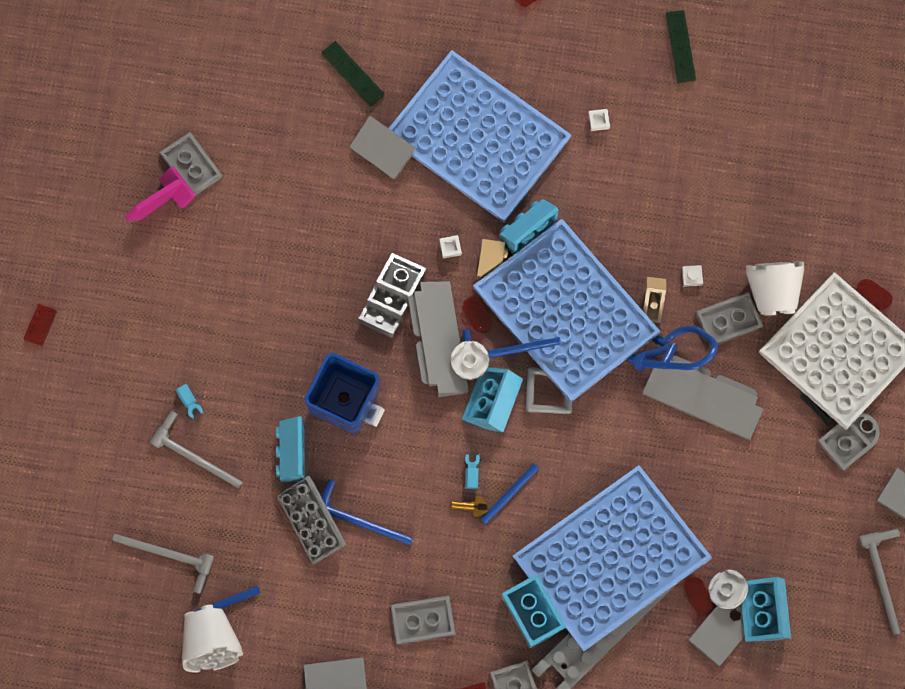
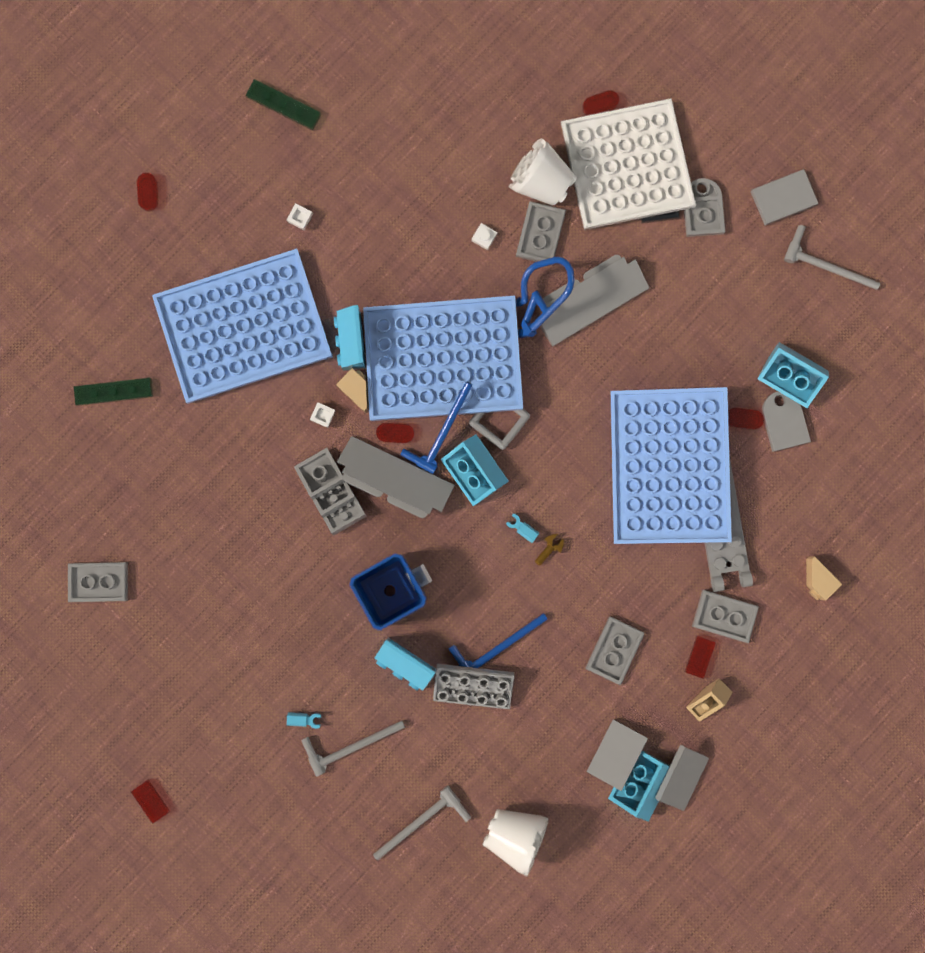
camera: 60 degrees left, 10 degrees up
dark pink piece [125,167,196,221] -> none
blue bar [183,586,261,619] -> none
light grey tile [350,116,416,179] -> none
white tile [451,341,489,380] -> none
blue bar [480,464,539,525] -> none
medium azure slope [501,574,566,648] -> none
tan slope [643,277,666,323] -> none
white tile [708,570,748,609] -> none

